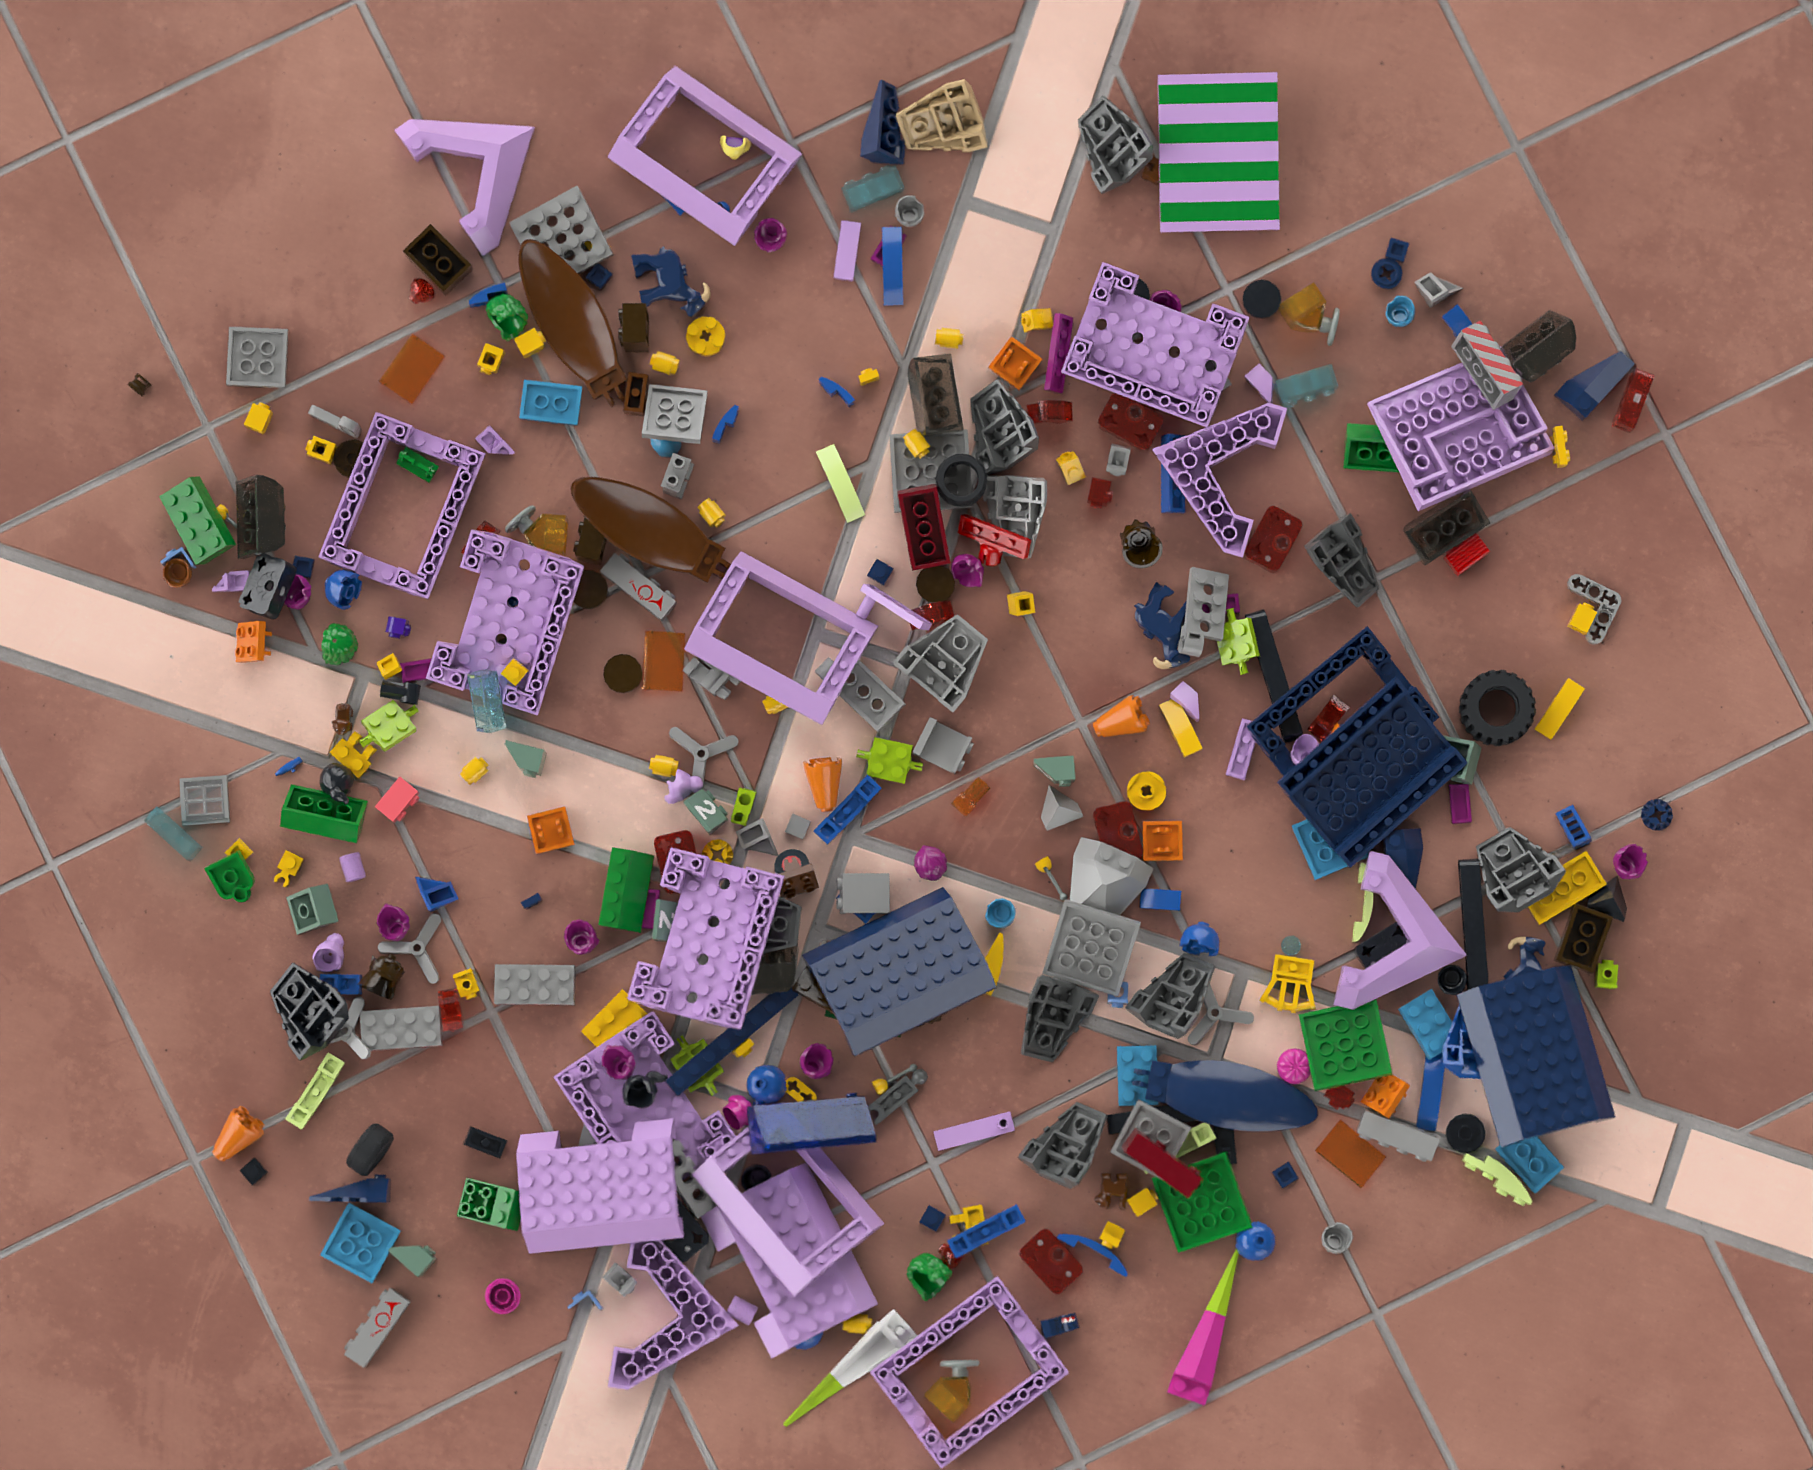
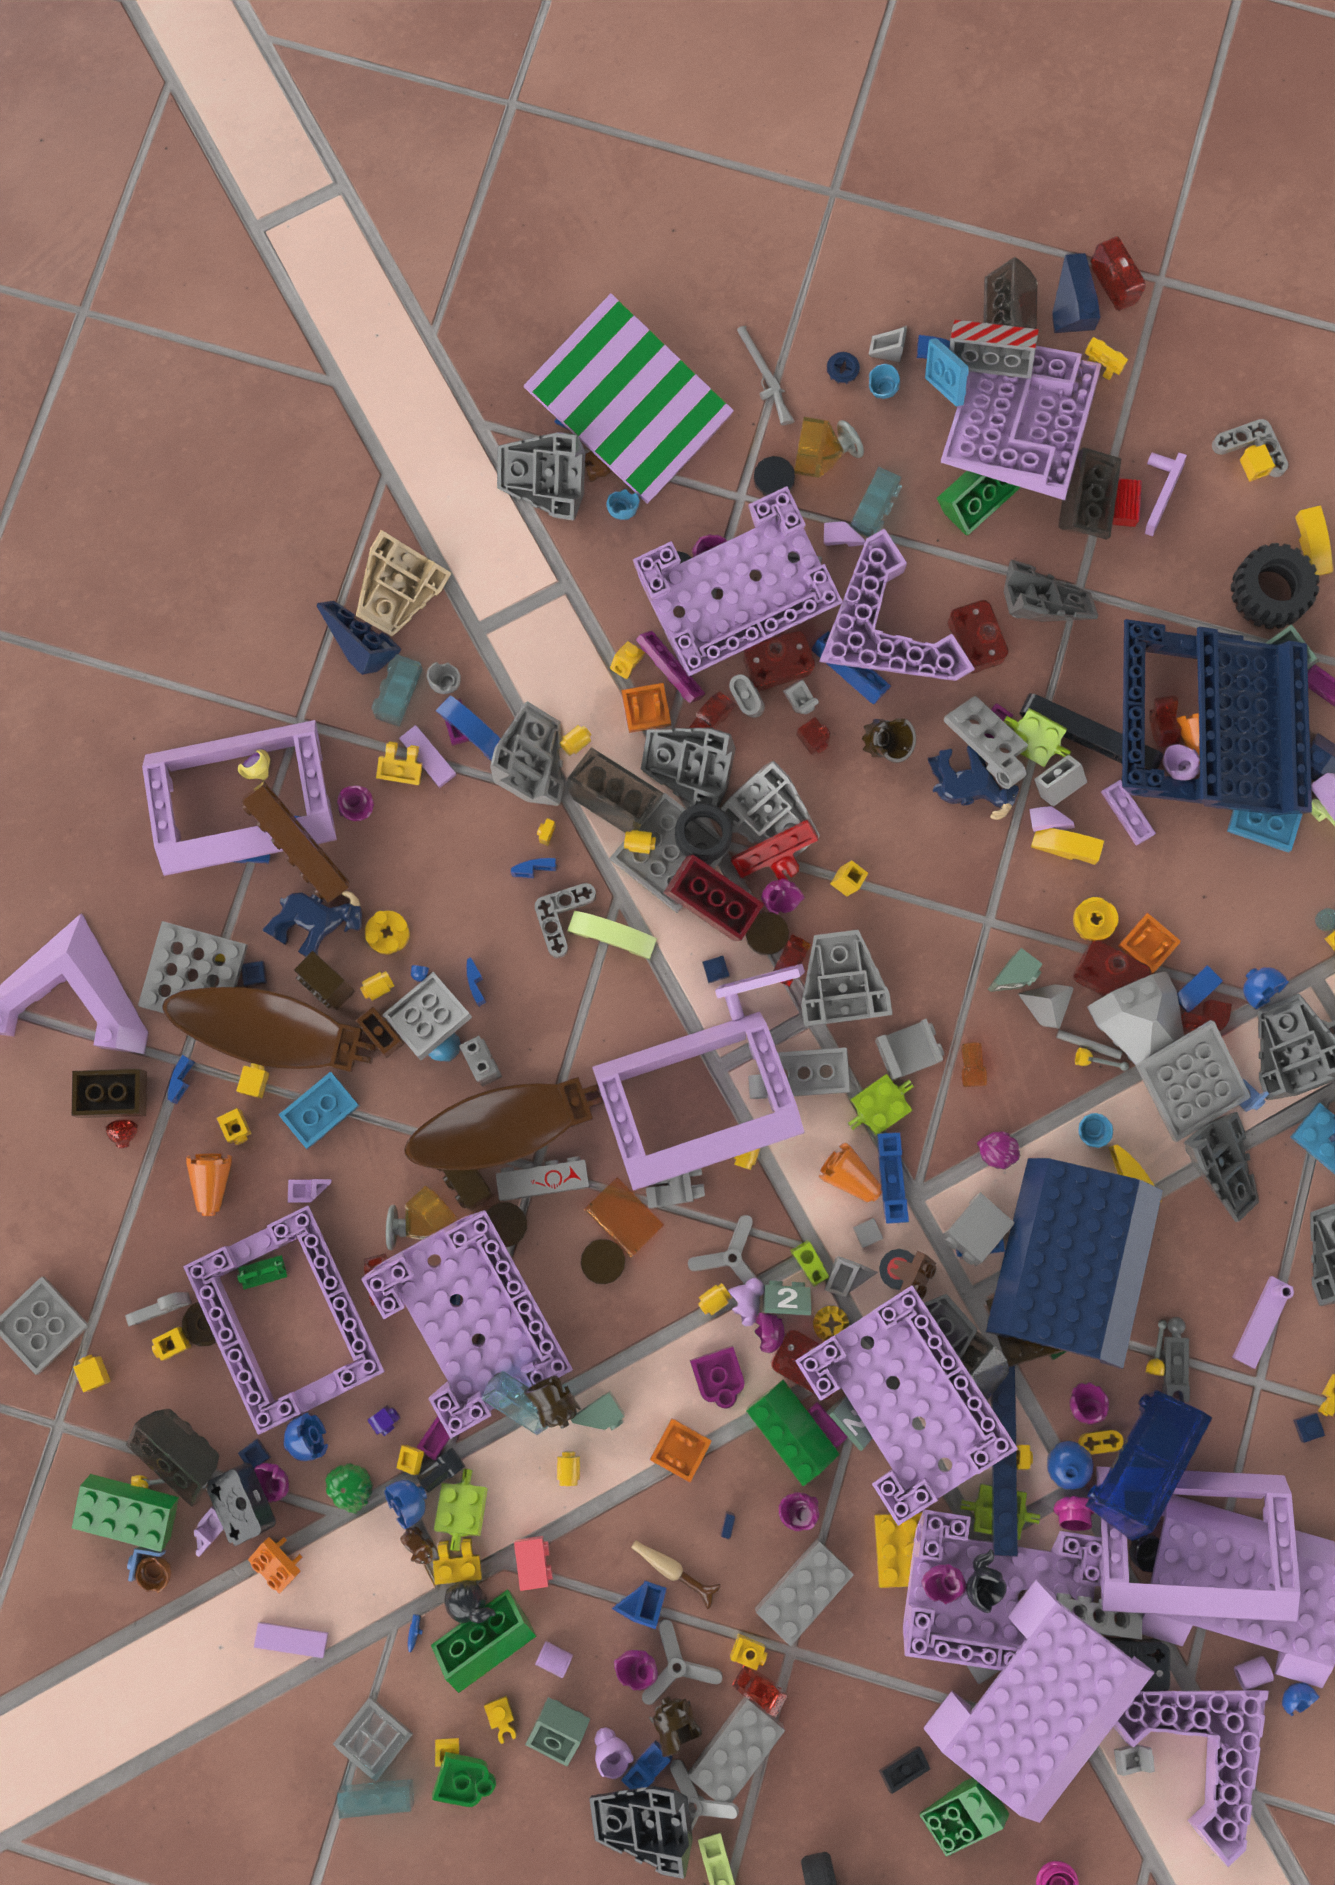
camera: 50 degrees left, 5 degrees down
clear orange piece [379,334,445,404] -> none
green hair [485,294,528,341] -> none
yellow plate [500,658,529,686] -> none
medium blue bracket [568,1290,603,1310] -> none
yellow brick [697,498,726,528] -> none
yellow bracket [1056,451,1086,485] -> none
orange cone [1093,695,1150,737] -> none
dark blue plate [1385,238,1409,263] -> none
none -> orange cone [186,1153,232,1216]
none -> reddish brown brick [241,781,350,903]
none -> lavender tile [254,1622,328,1658]
none -> yellow plate [376,741,423,785]
none -> blue cylinder [384,1480,427,1529]
none -> blue hinge [411,965,429,982]
none -> light grey wedge [490,701,564,806]
none -> dark brown hat [524,1375,581,1429]
none -> light grey beam [535,883,596,958]
none -> dark azure hair [606,489,640,520]
none -> tan piece [631,1540,721,1609]
none -> magenta plate [690,1345,745,1409]
none -> light grey brick [729,675,765,718]
none -> light grey piece [737,326,795,425]
none -> magenta hair [754,1312,785,1354]
none -> dark azure plate [925,338,969,407]
none -> light grey brick [1034,755,1087,807]
none -> light grey bar [1056,1030,1122,1059]
none -> lavender piece [1145,452,1187,536]
none -> clear red brick [1181,999,1232,1032]
none -> blue hair [1281,1682,1320,1716]

